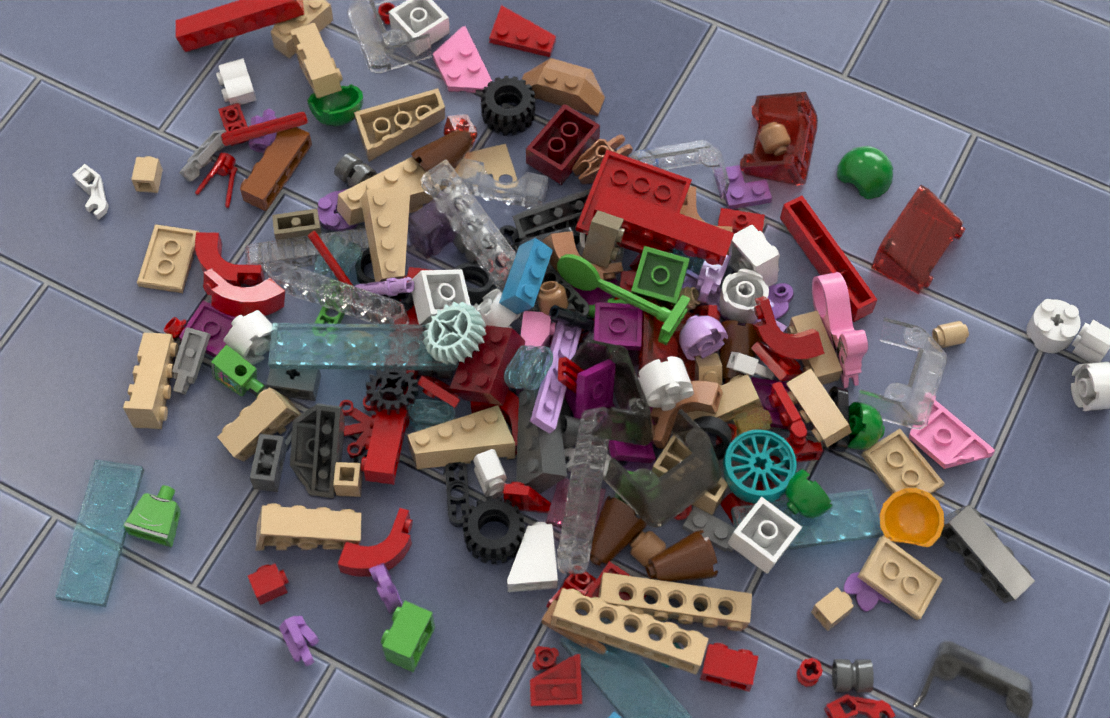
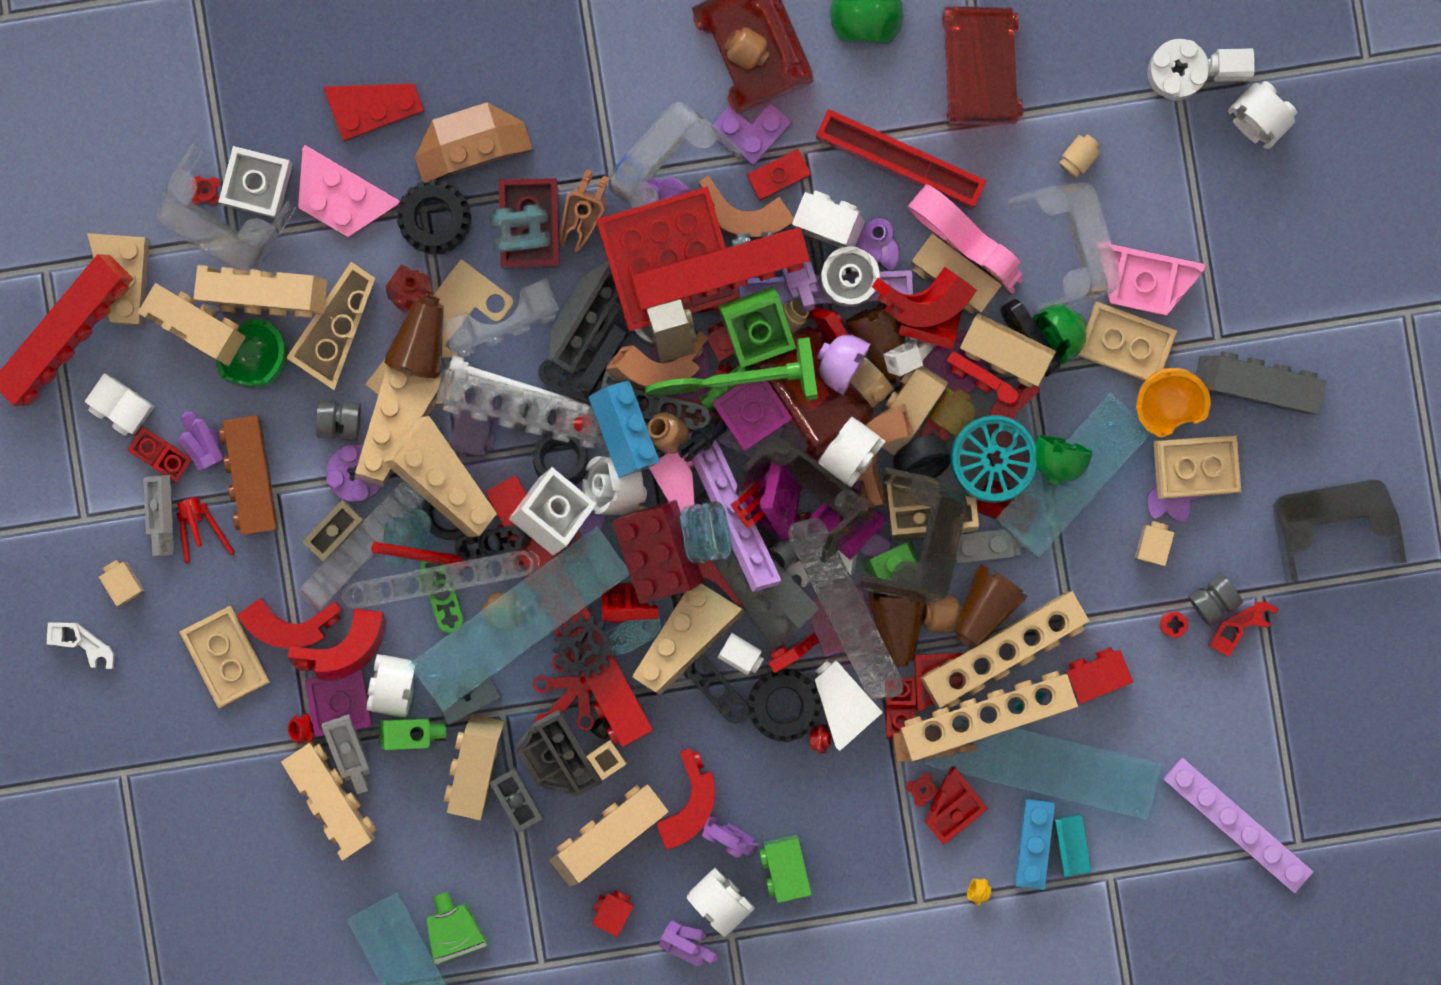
camera: 40 degrees left, 25 degrees up
red axle [221,111,308,146] -> none
lavender pin [353,277,414,299] -> none
light aqua gear [423,302,486,365] -> none
white brick [727,497,802,574] -> none
none -> tan wedge [193,265,327,319]
none -> clear light blue brick [489,204,551,252]
none -> white brick [686,867,755,937]
none -> red plate [810,725,832,754]

